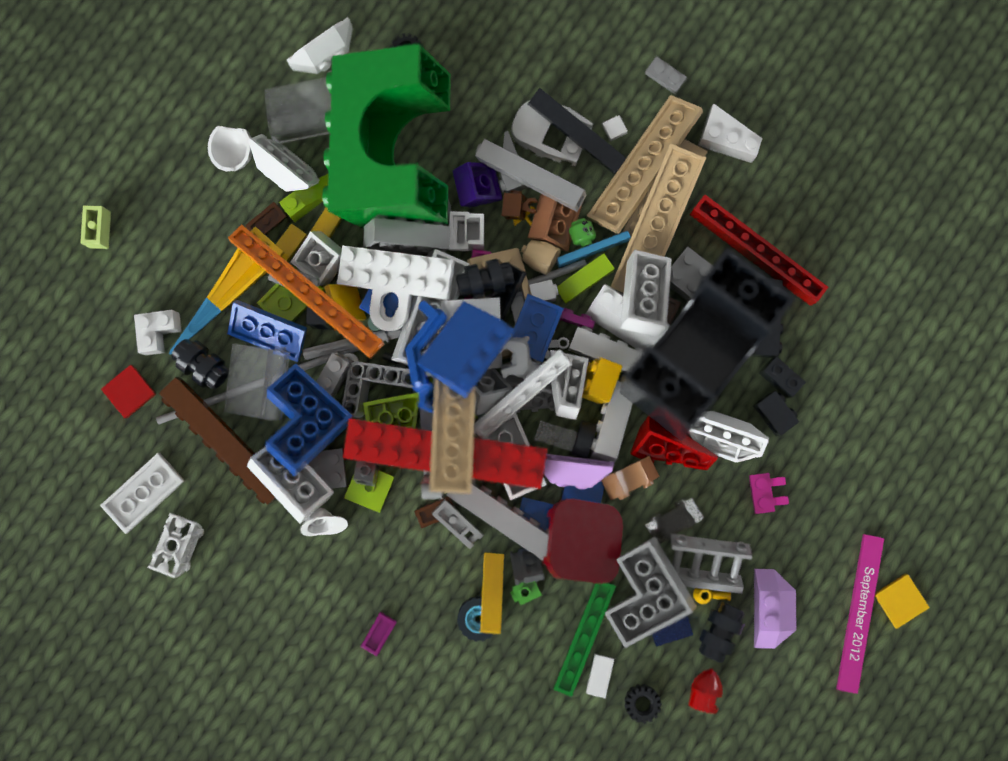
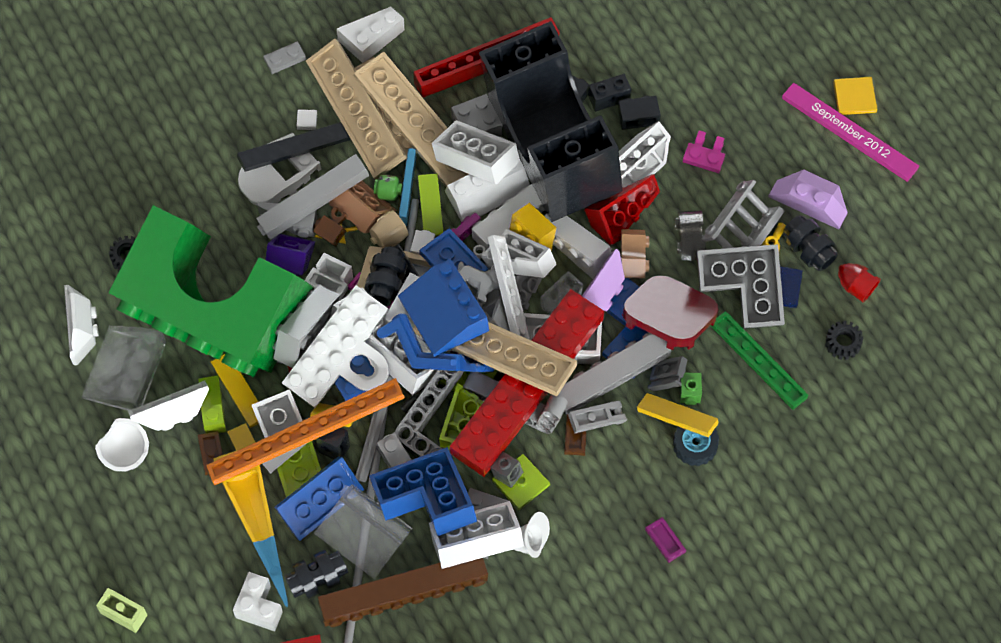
camera: 65 degrees left, 20 degrees down
black tyre [571,420,597,459] -> none
white tile [586,654,614,698] -> none

